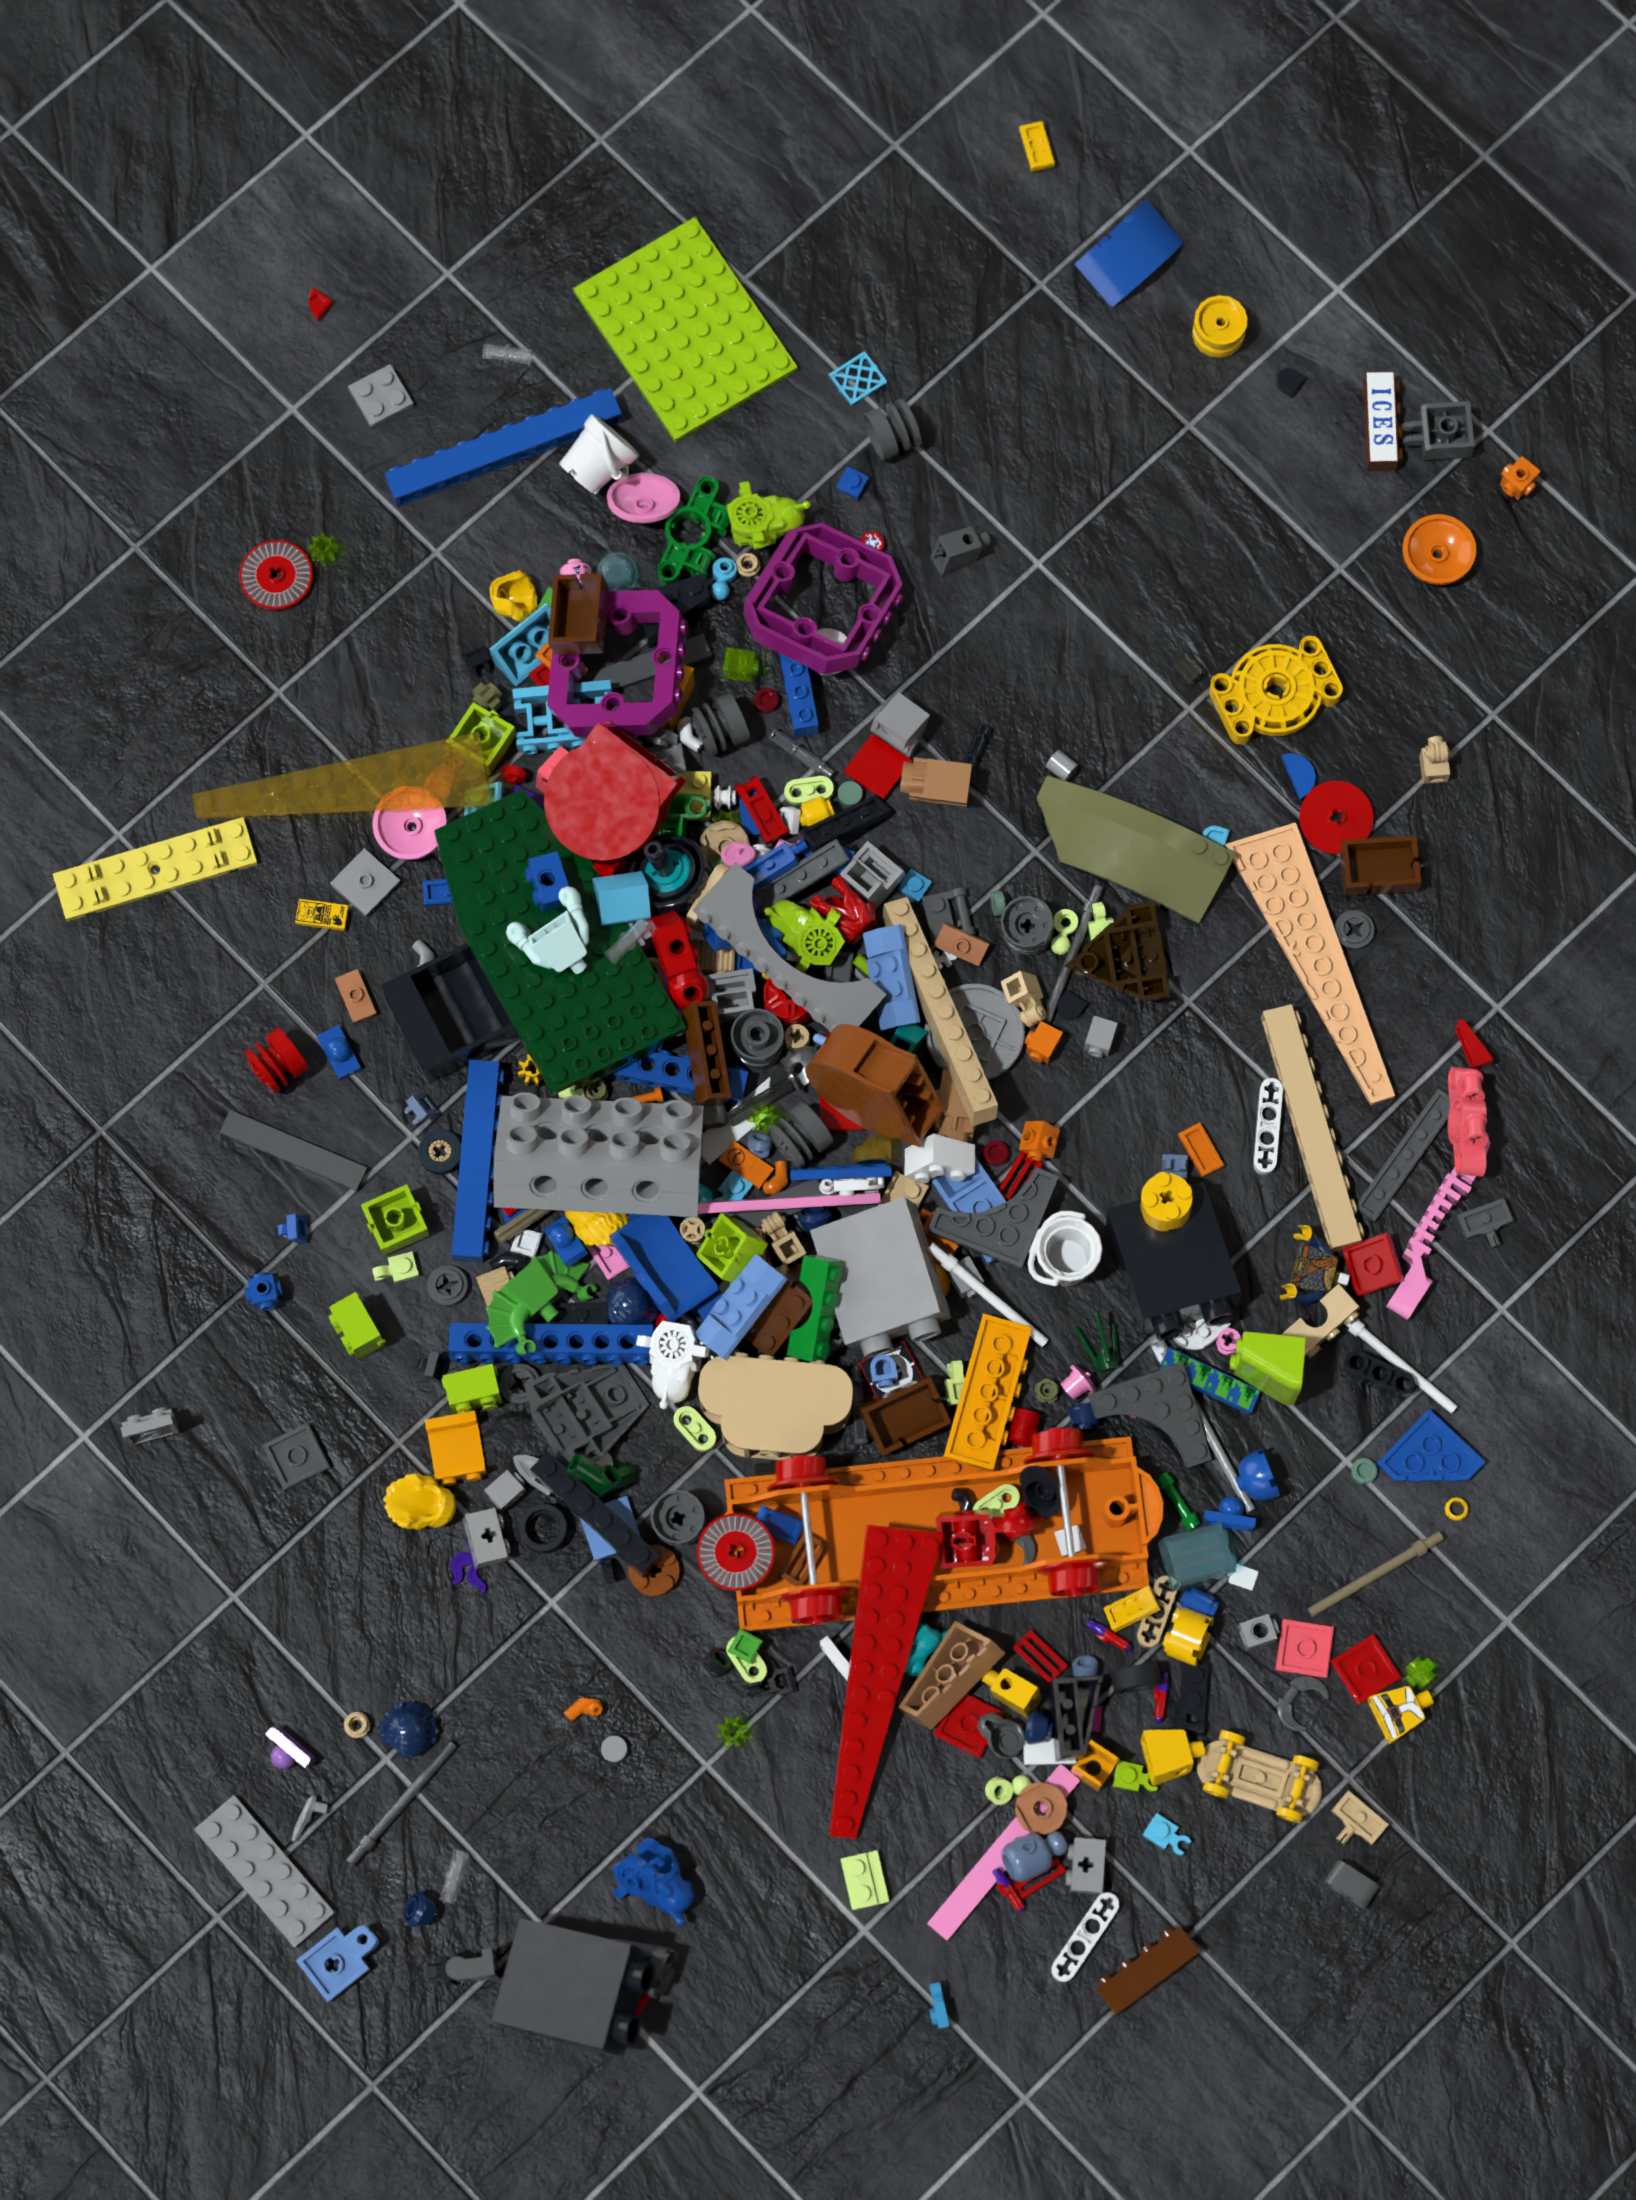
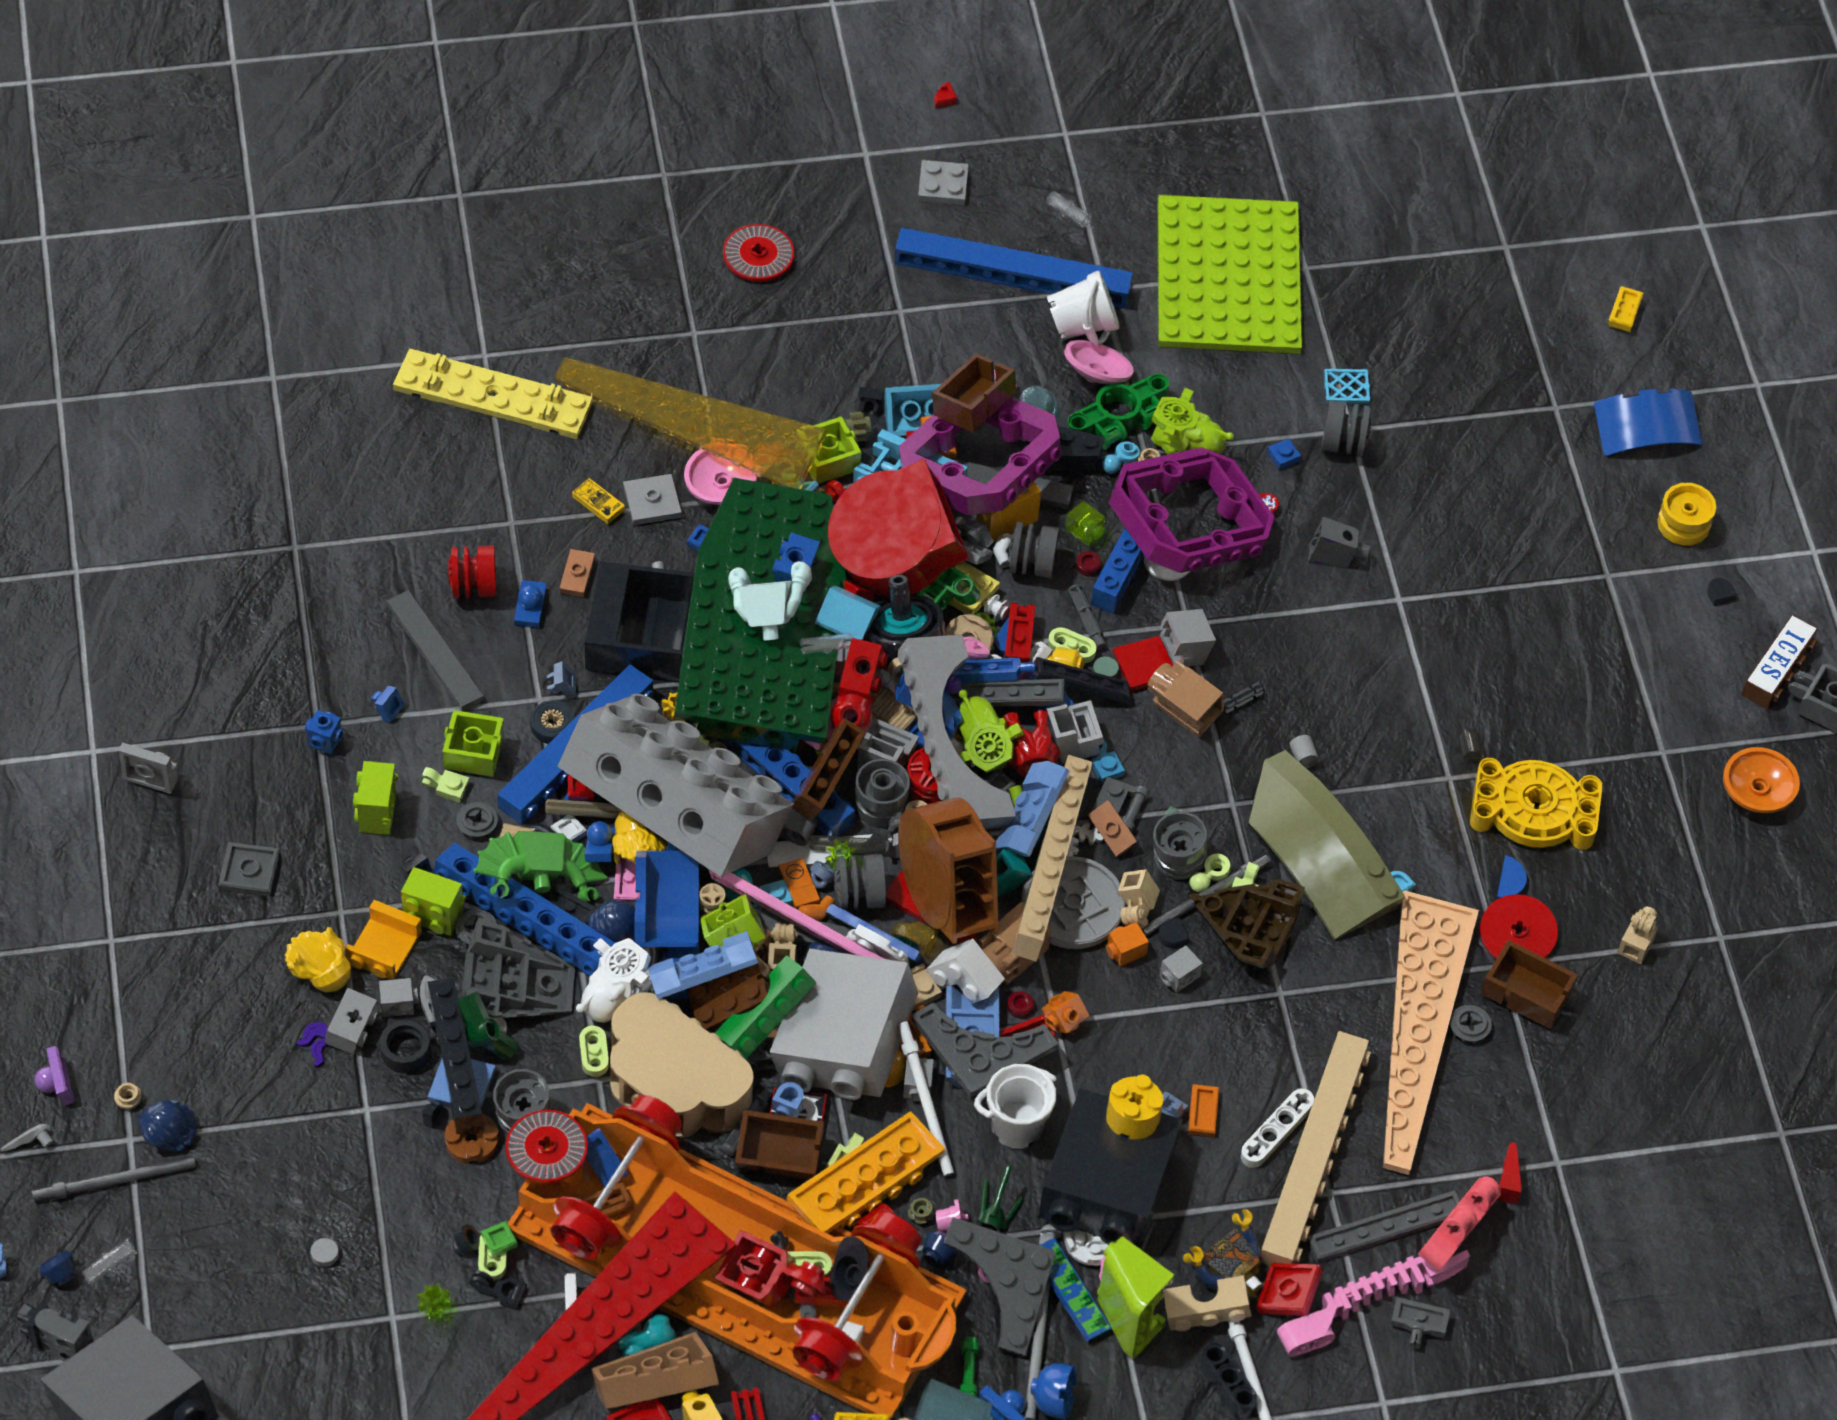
camera: 30 degrees right, 20 degrees down
clear neon green gear [307,532,339,565] -> none
yellow hair [489,570,538,622] -> none
orange arm [564,1697,603,1722] -> none
blue helmet [612,1838,695,1926] -> none

